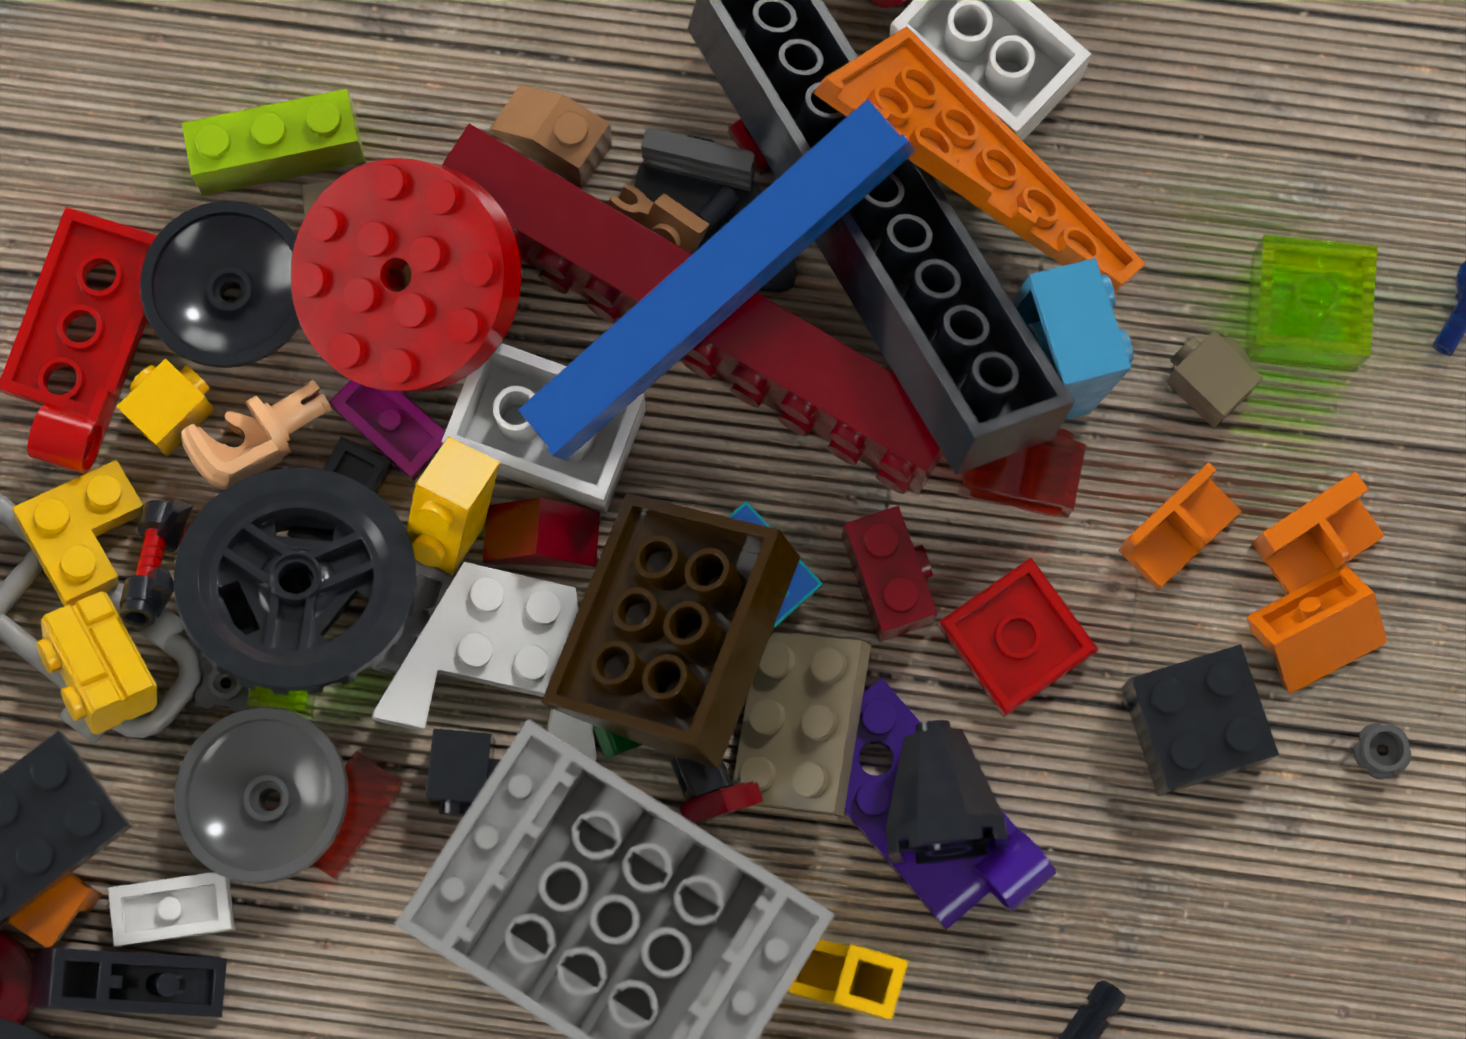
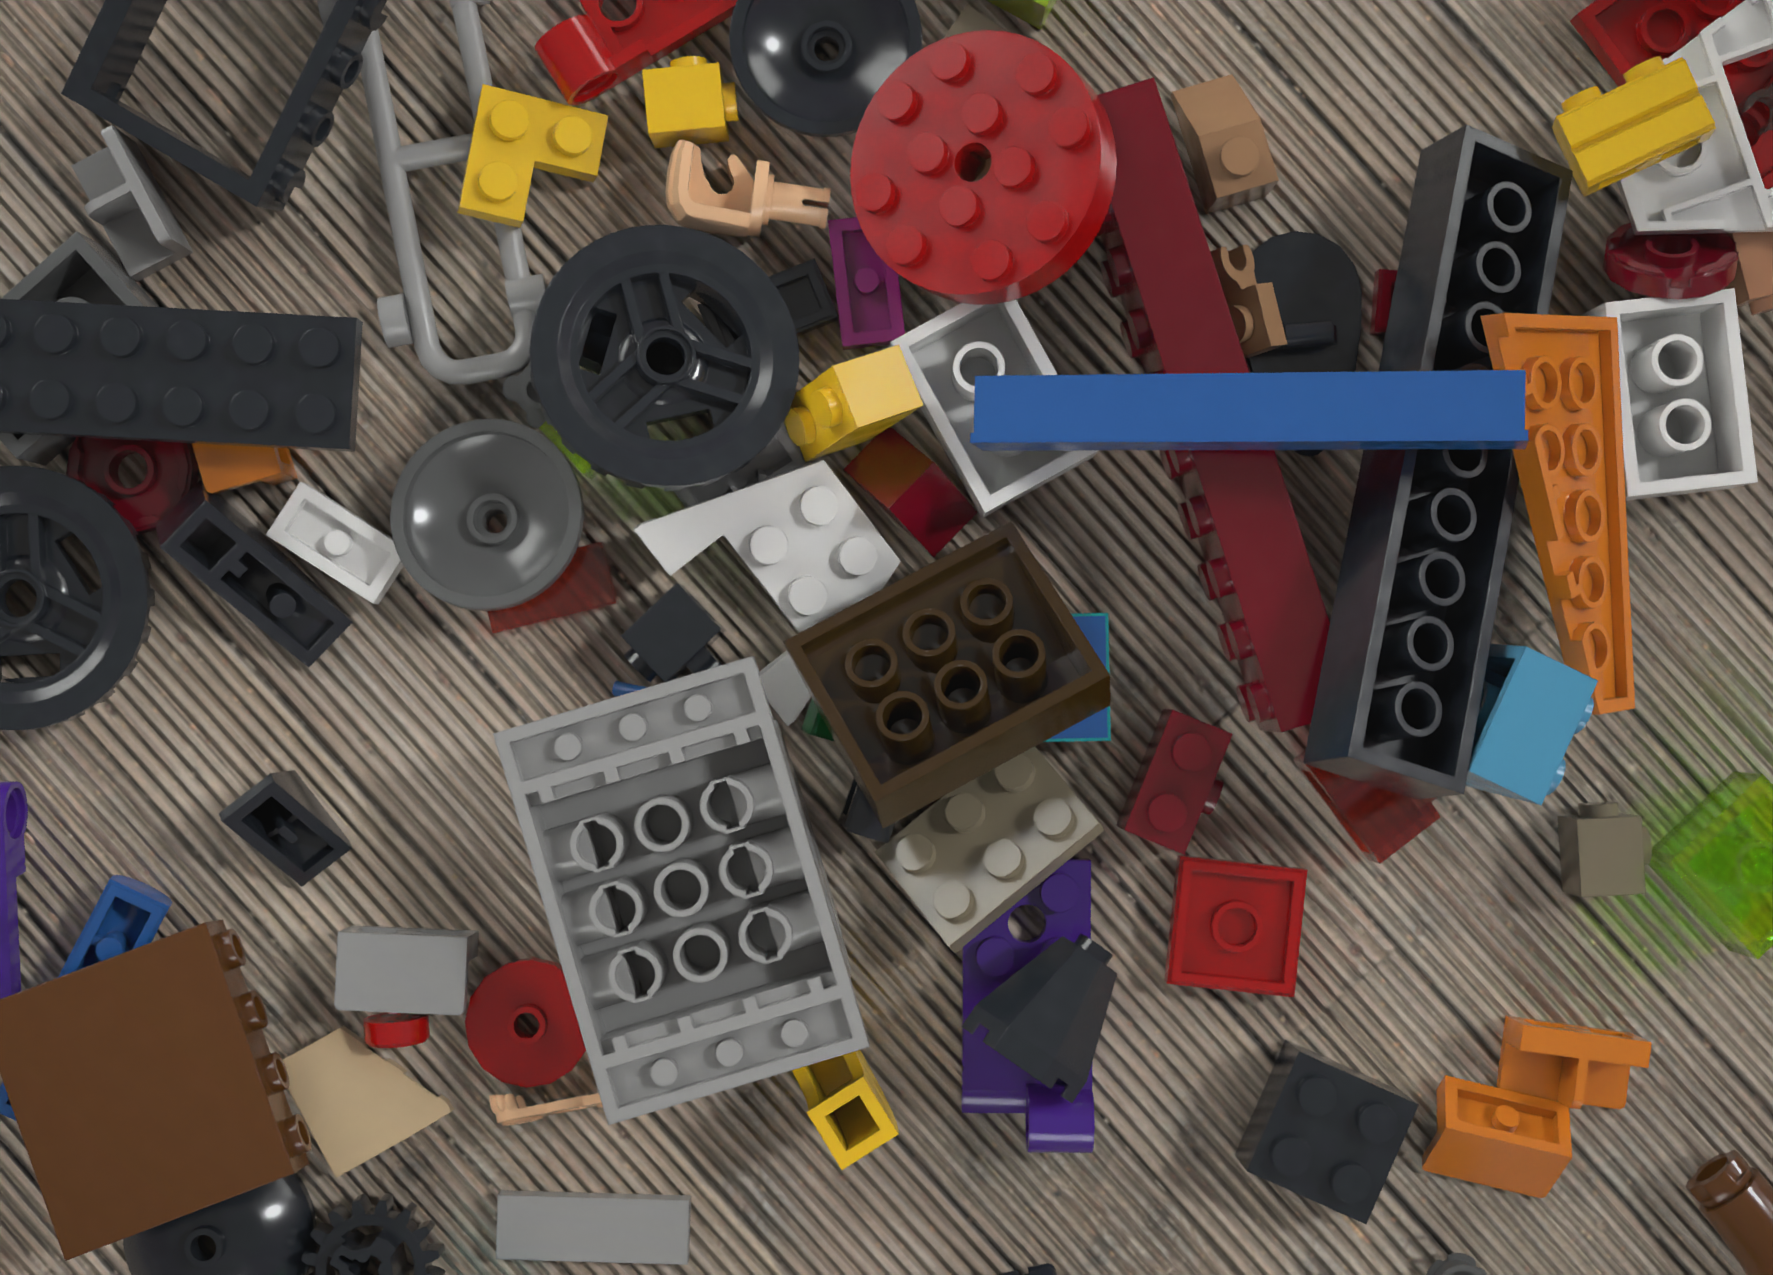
camera: 40 degrees right, 10 degrees up
yellow brick [36,591,157,735] -> none
black piece [119,498,194,627] -> none
dark grey tile [641,128,755,191] -> none
dark red tile [679,781,764,824] -> none
orange panel [1118,462,1242,591] -> none

